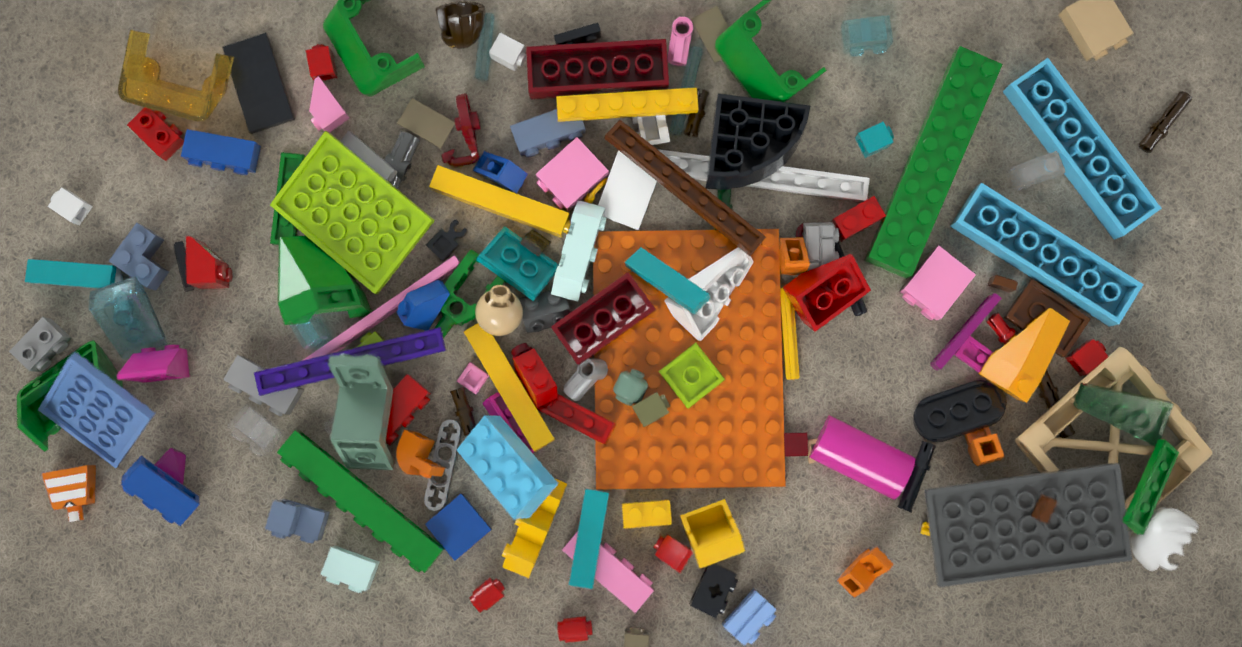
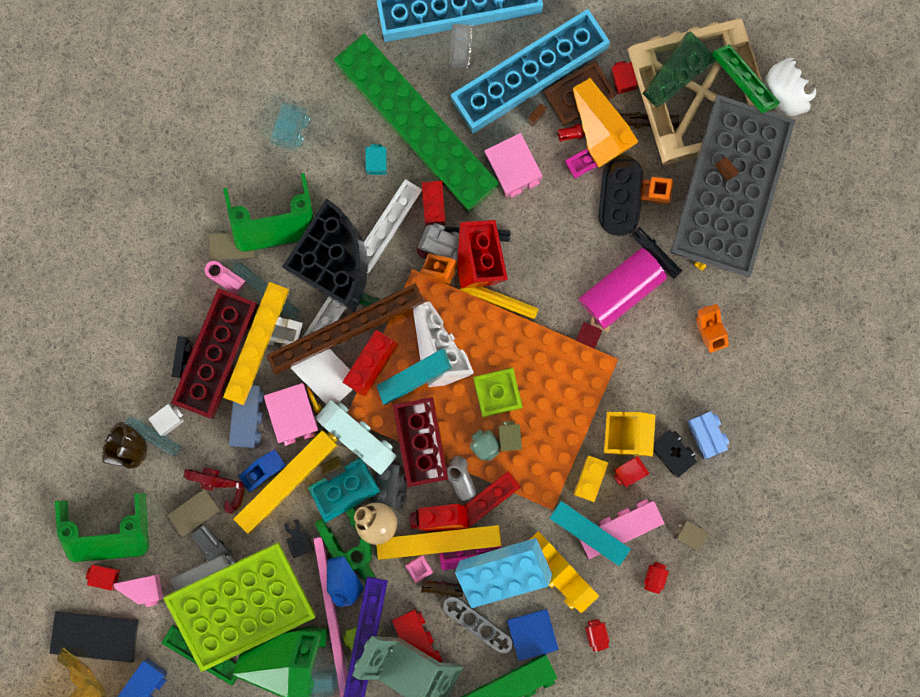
camera: 60 degrees left, 0 degrees up
orange brick [396,429,445,478] -> none
dark brown pin [683,89,709,137] -> none
magenta tile [930,293,1002,371] -> none
none -> red brick [342,330,398,396]

